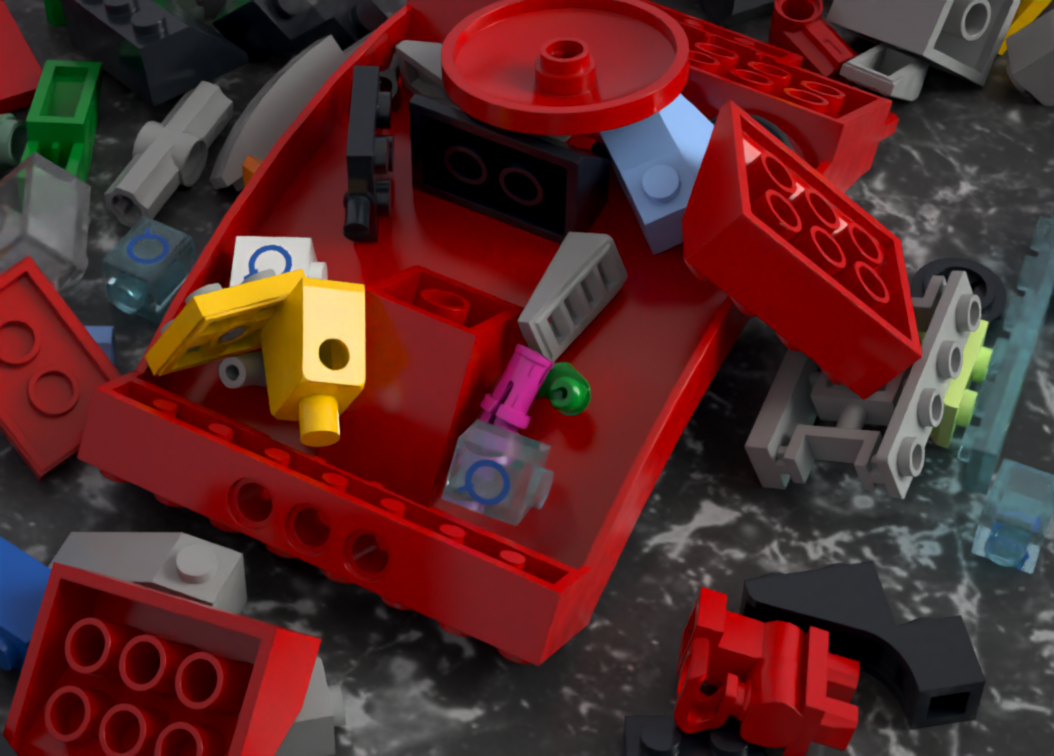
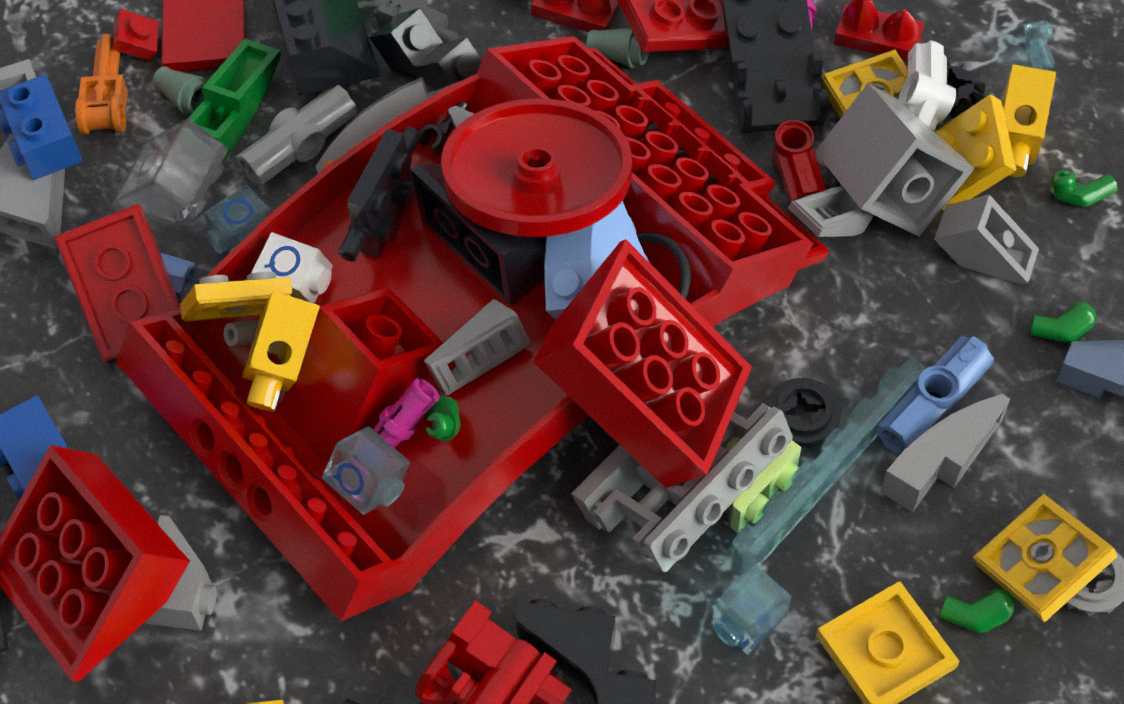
camera: 25 degrees right, 10 degrees up
light grey slope [48,532,247,614] -> none

